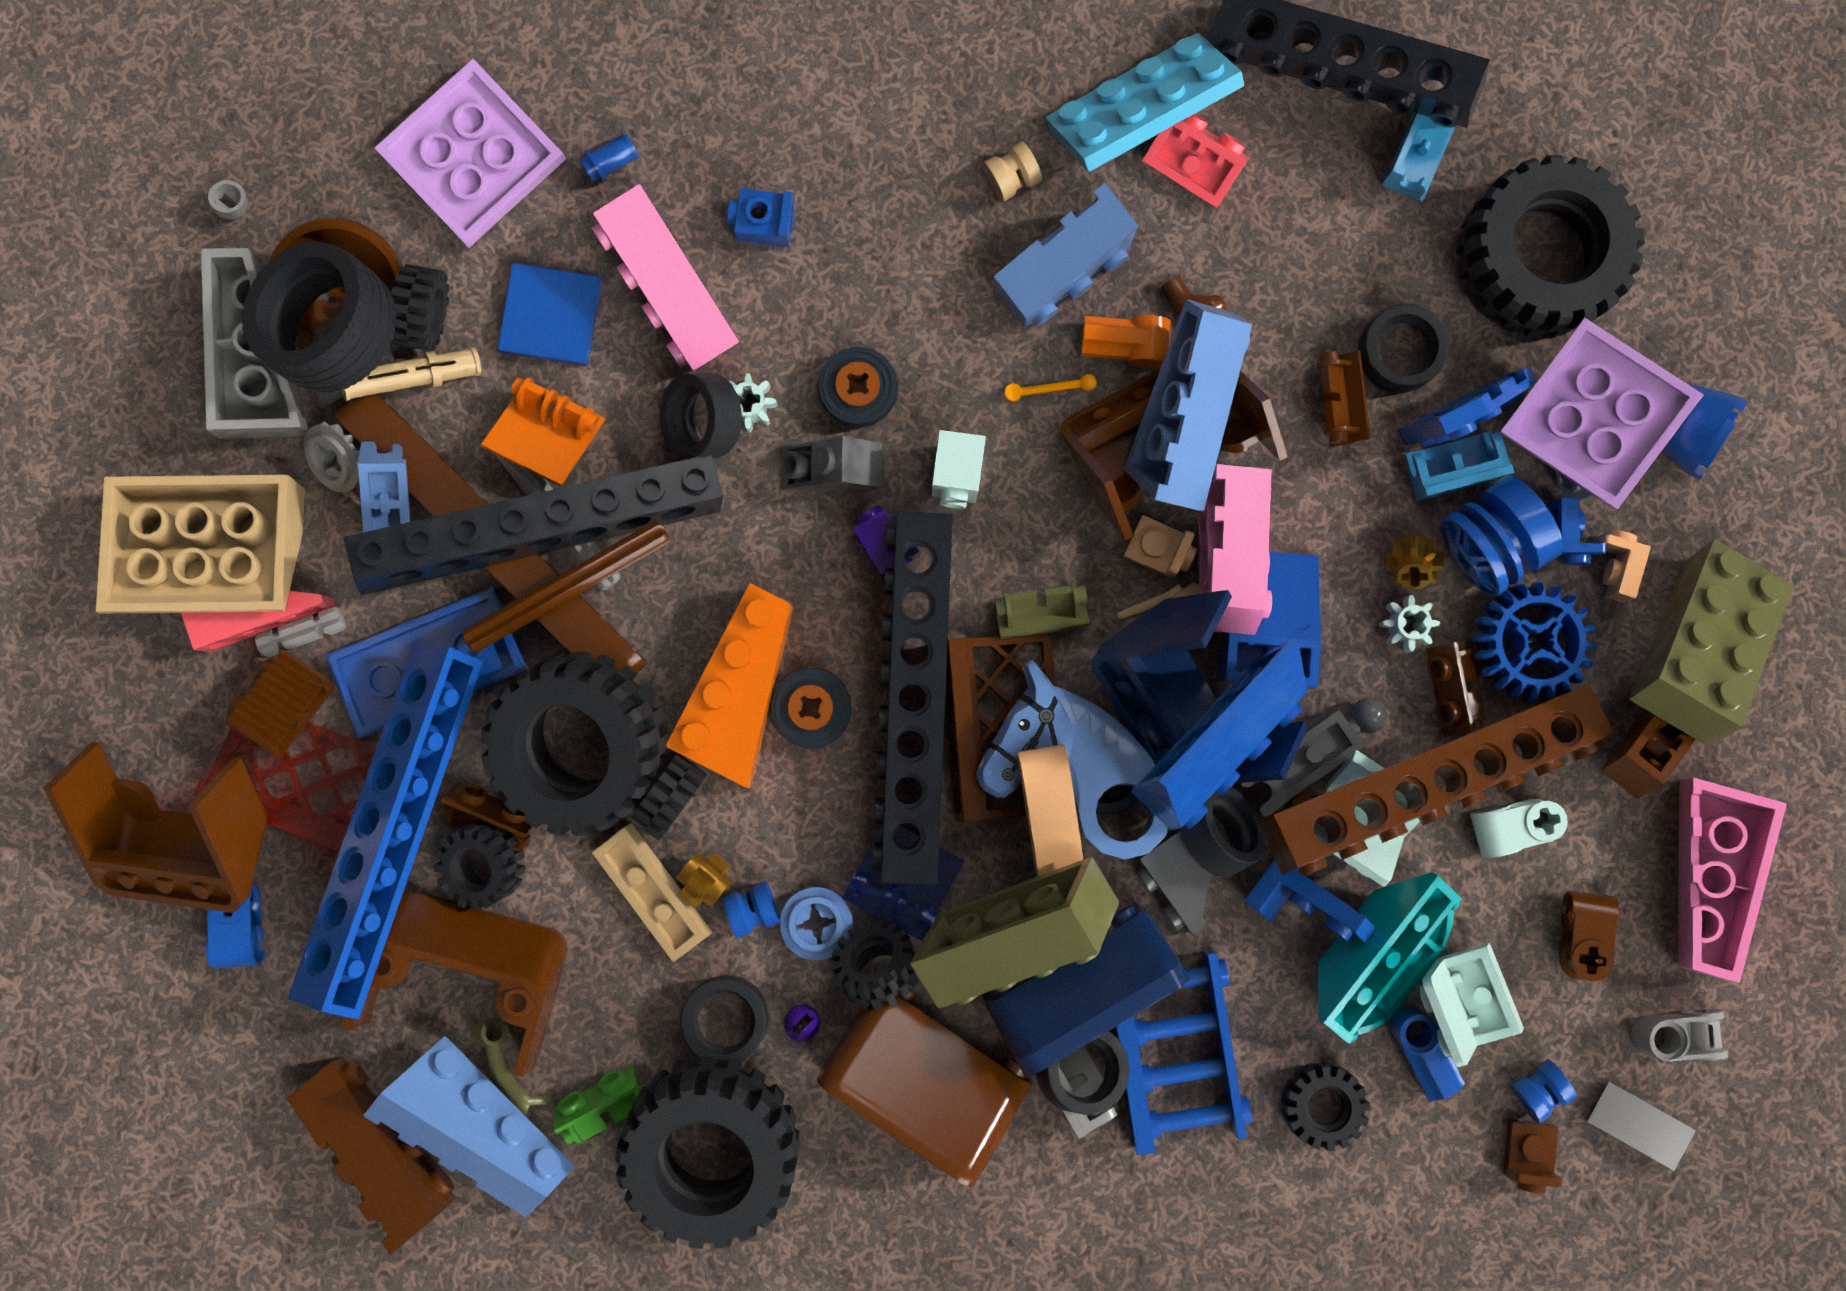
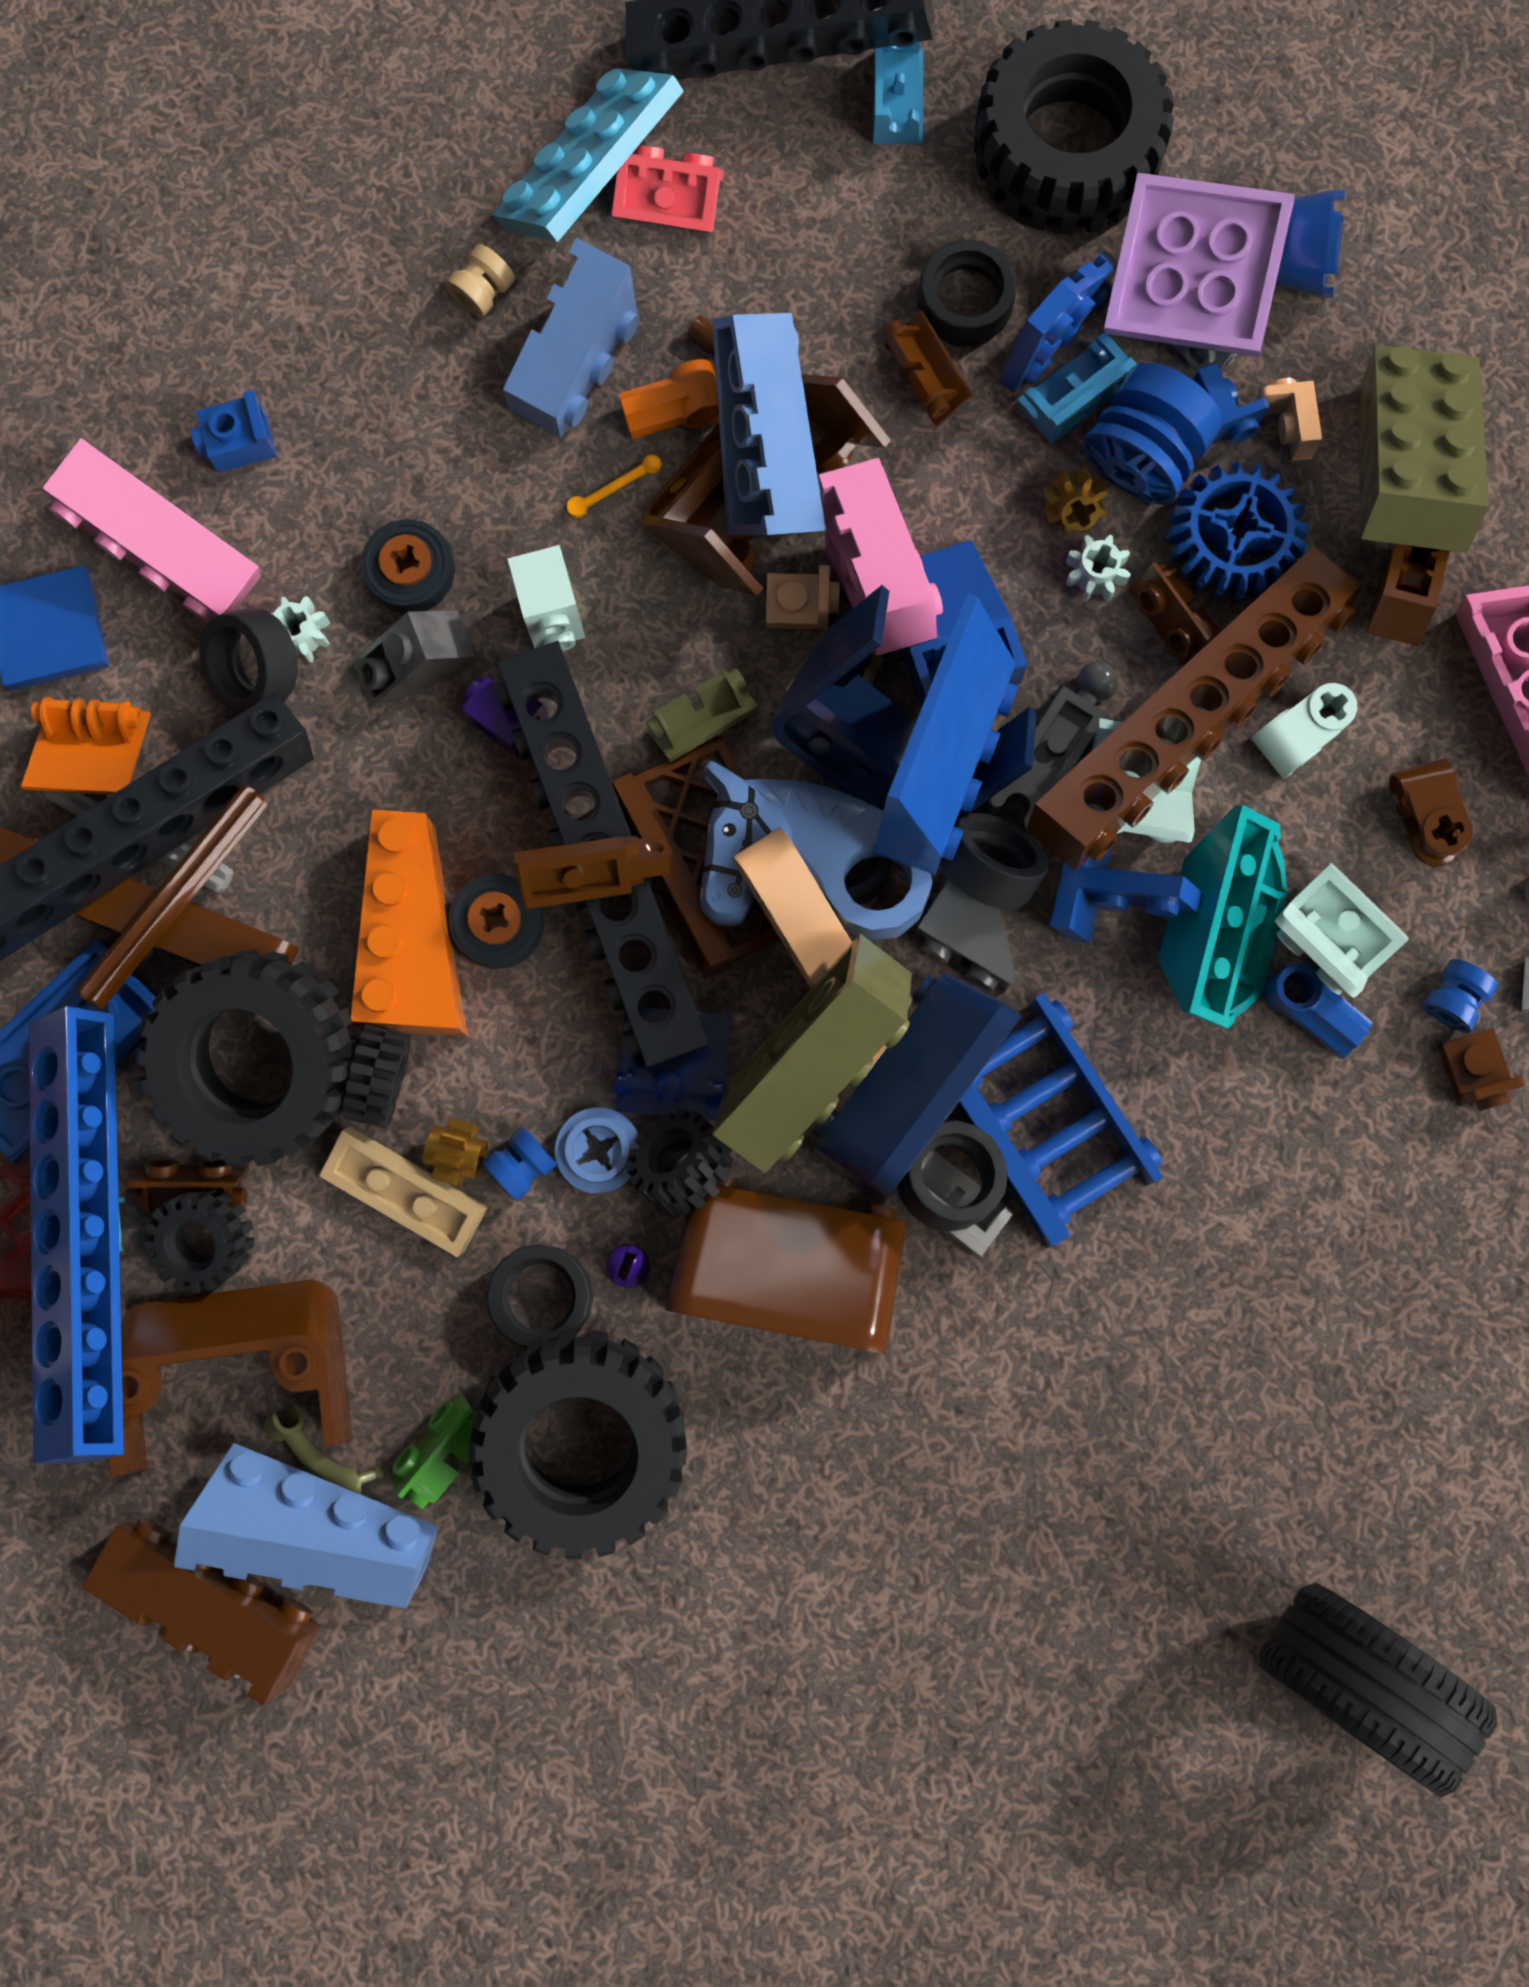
camera: 15 degrees left, 5 degrees down
blue pin [579,132,639,183] -> none
black tyre [1281,1062,1370,1151] -> none
none -> reddish brown hinge [514,836,671,909]

